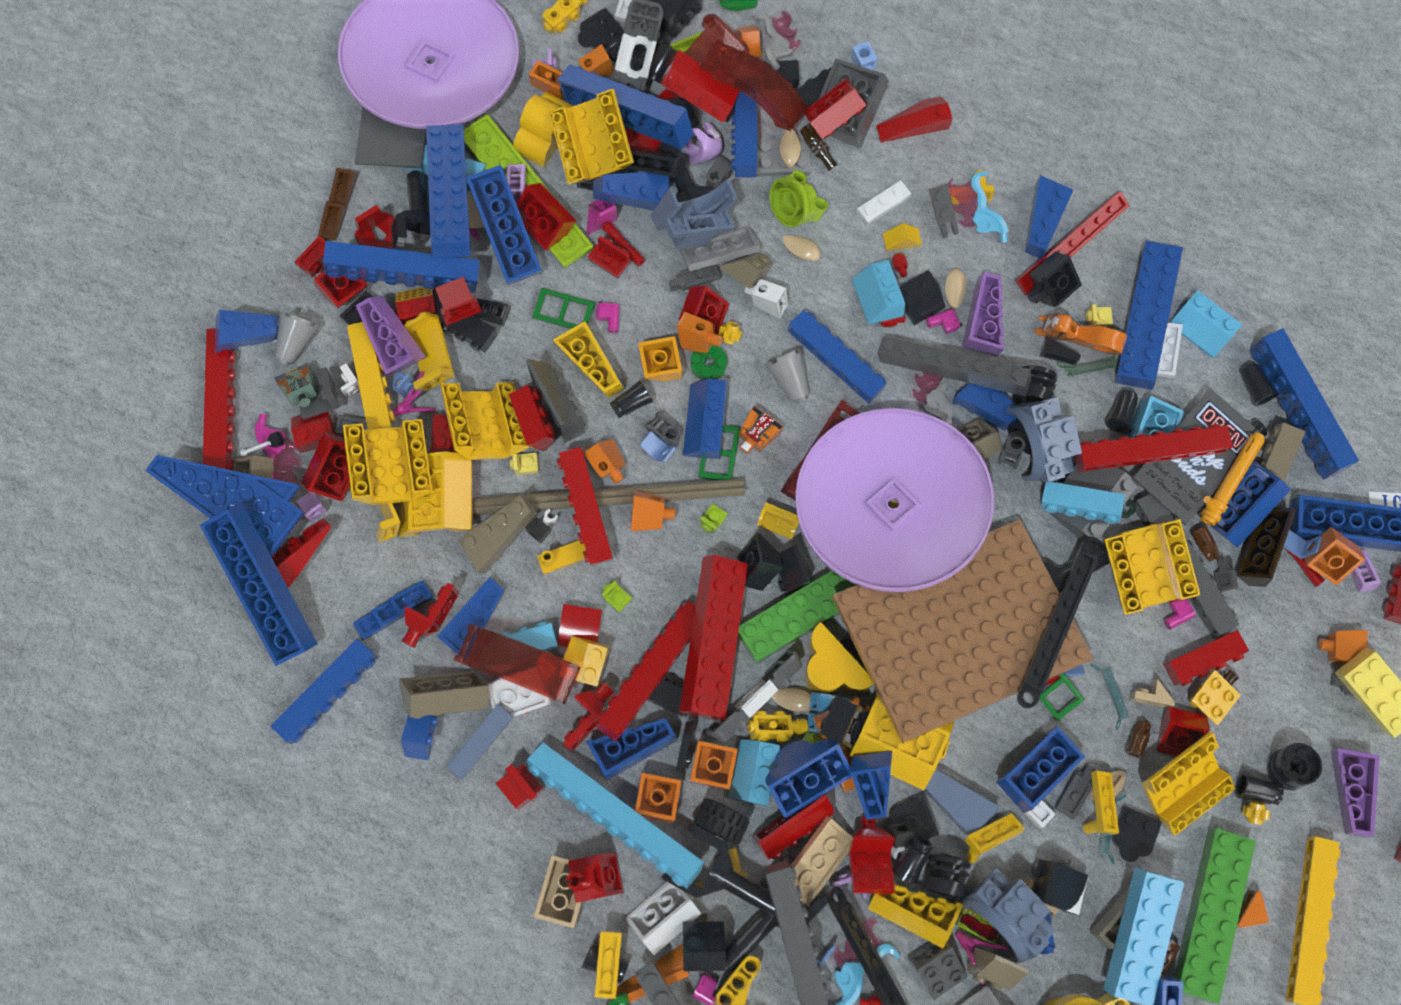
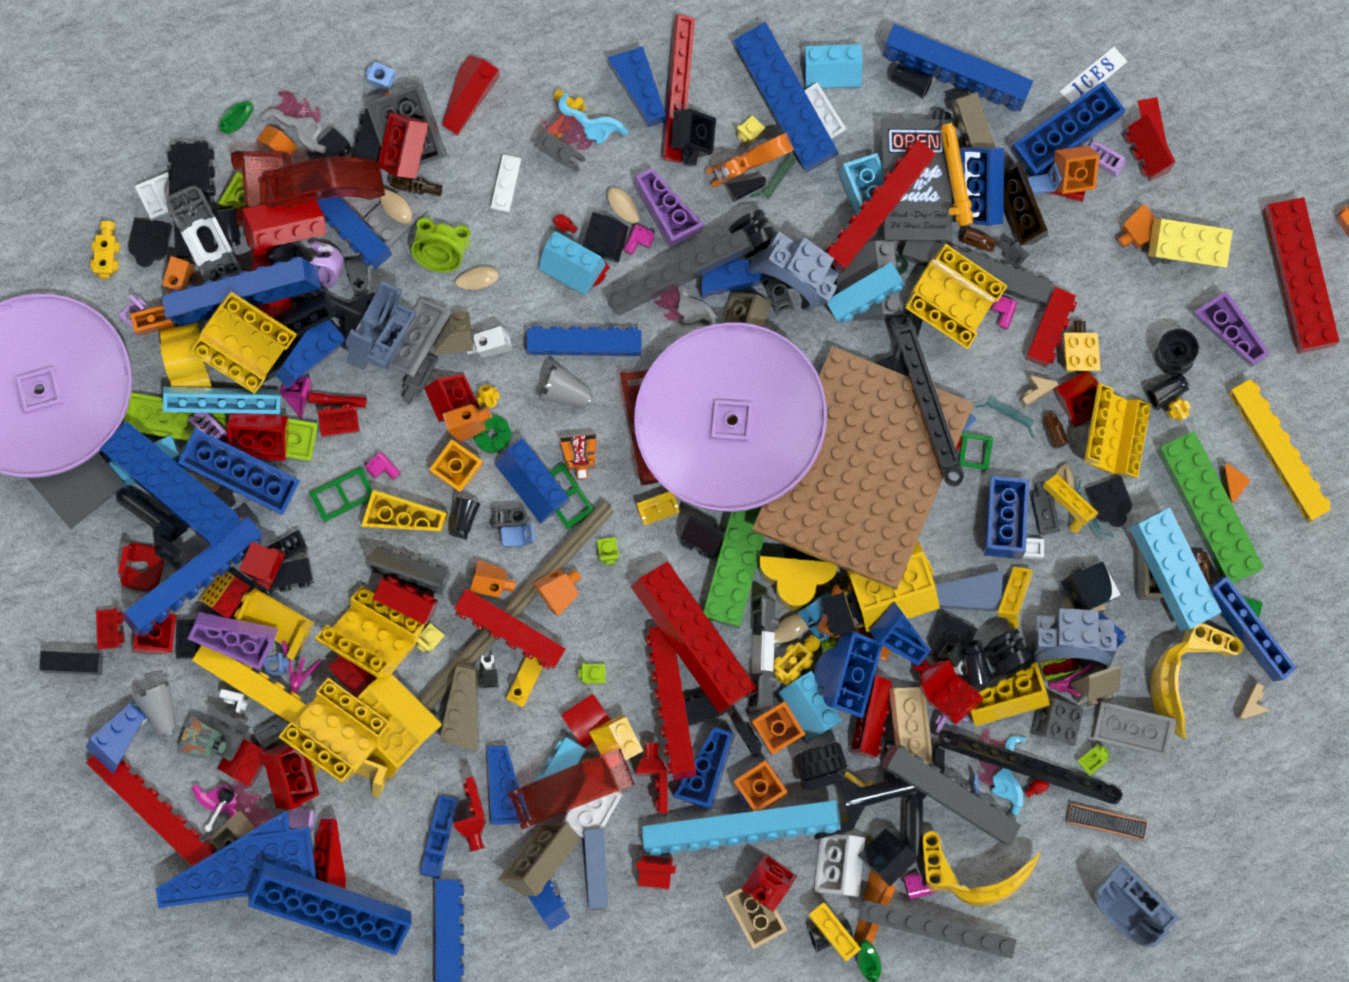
camera: 45 degrees left, 5 degrees up
reddish brown slope [318,168,358,241] -> none
black slope [737,533,783,591] -> none
yellow slope [882,223,922,252] -> none
black plant [1105,390,1138,433] -> none
none -> black brick [39,651,103,675]
none -> medium azure brick [163,387,281,414]

